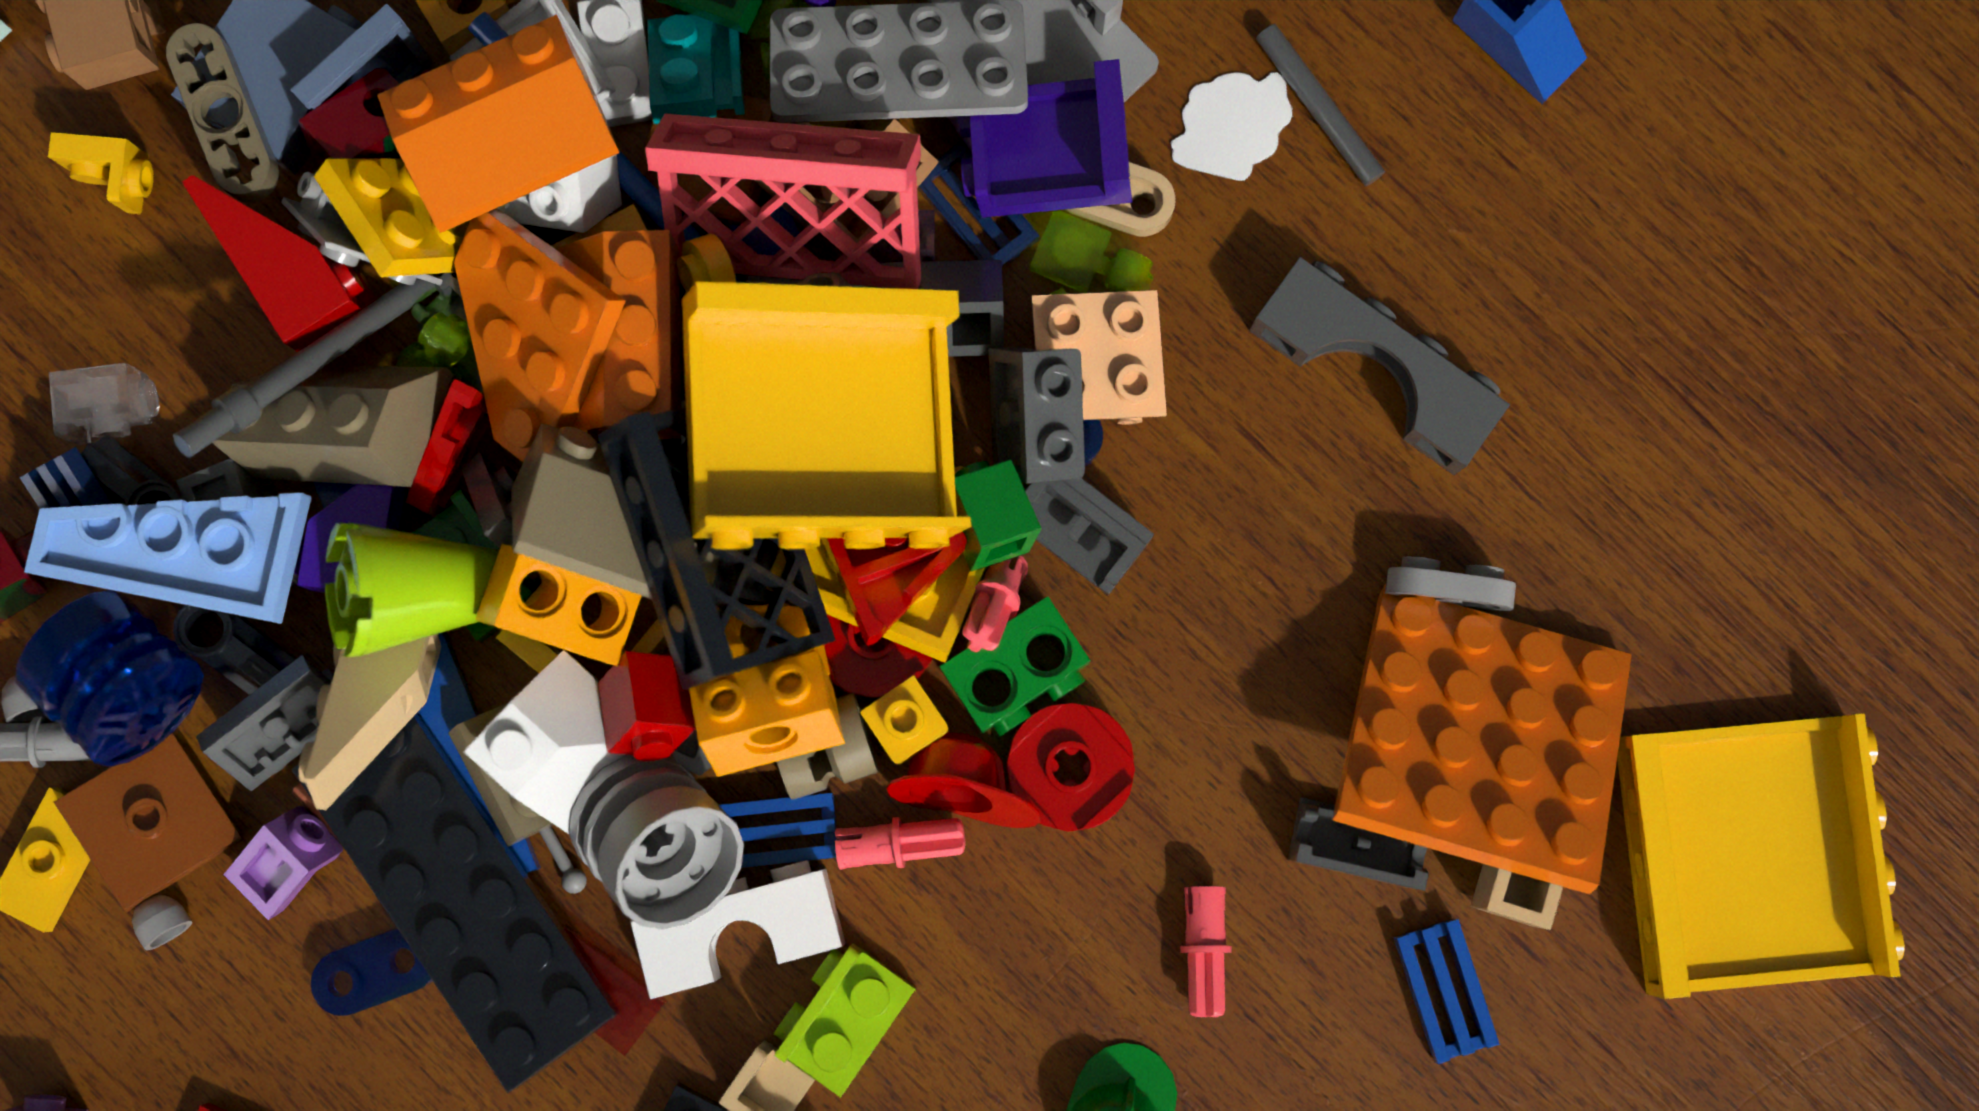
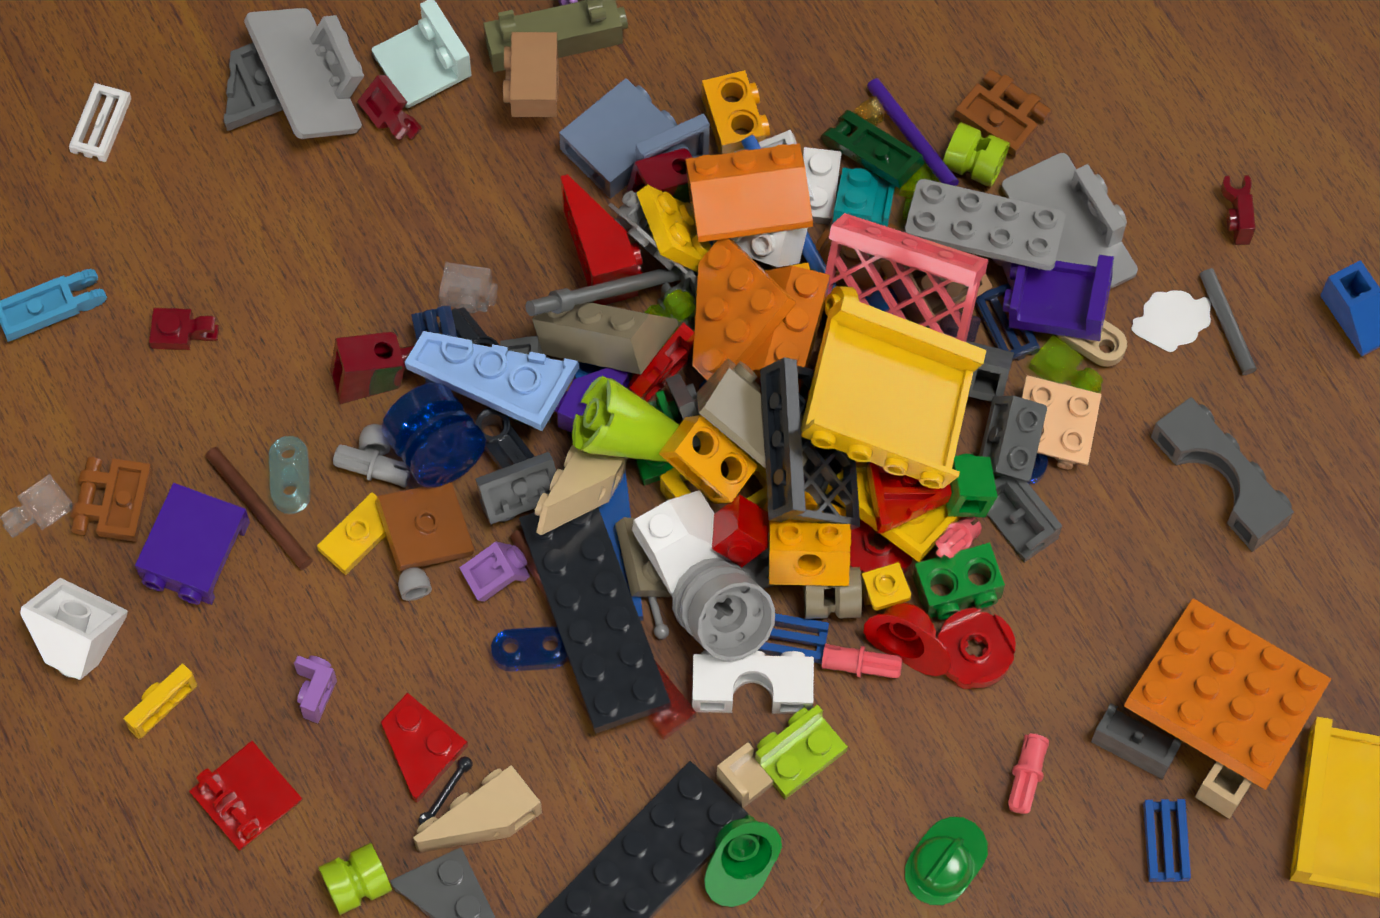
camera: 15 degrees right, 15 degrees down
yellow bracket [48,132,154,214] -> none
dark tan beam [166,23,279,203] -> none
light grey plate [1385,556,1516,611] -> none

